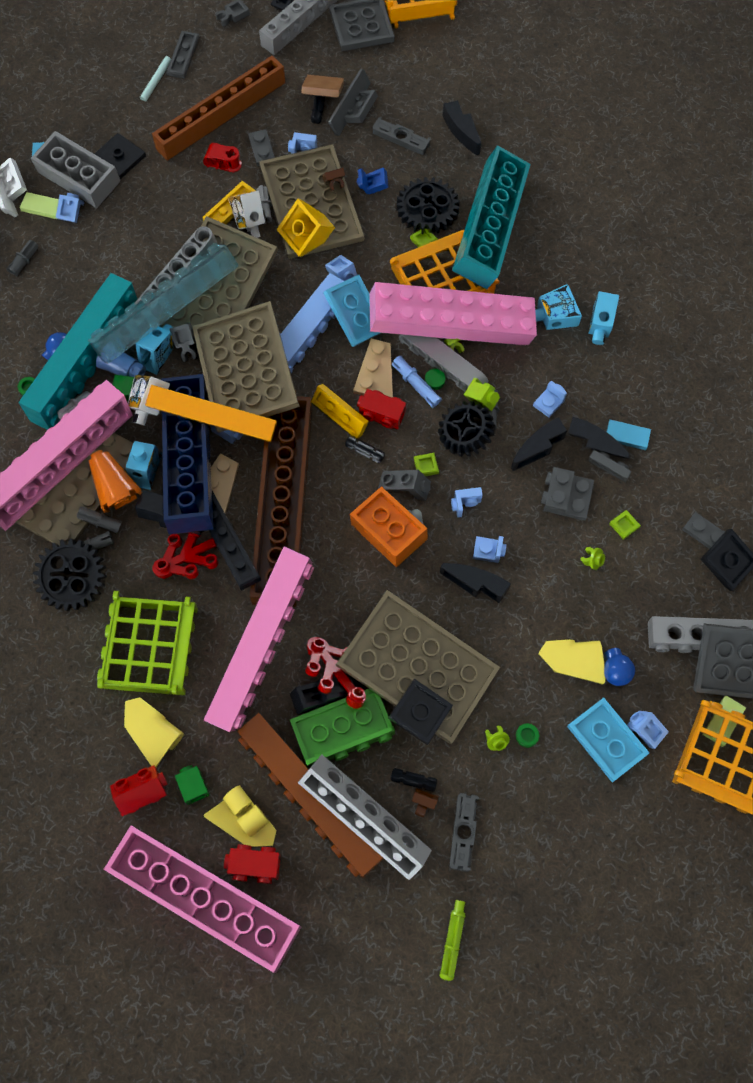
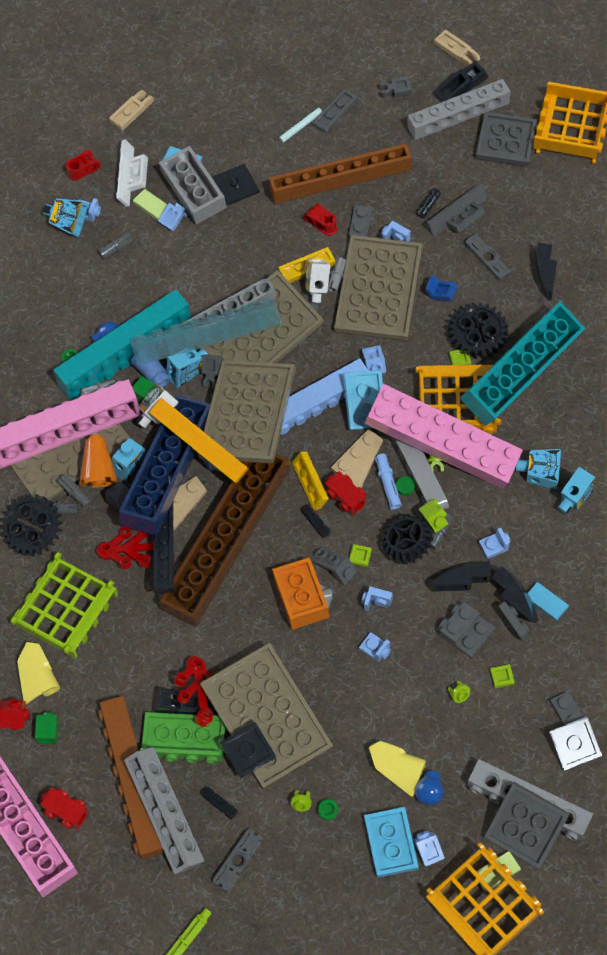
camera: 30 degrees right, 5 degrees down
bright pink brick [204,547,314,732] -> none
light yellow panel [204,785,277,847] -> none
yellow slope [277,198,335,257] -> none
medium nougat tile [302,75,344,97] -> none
reddish brown tile [322,168,345,191] -> none
reddish brown tile [412,788,439,818] -> none
black slope [440,563,511,603] -> none

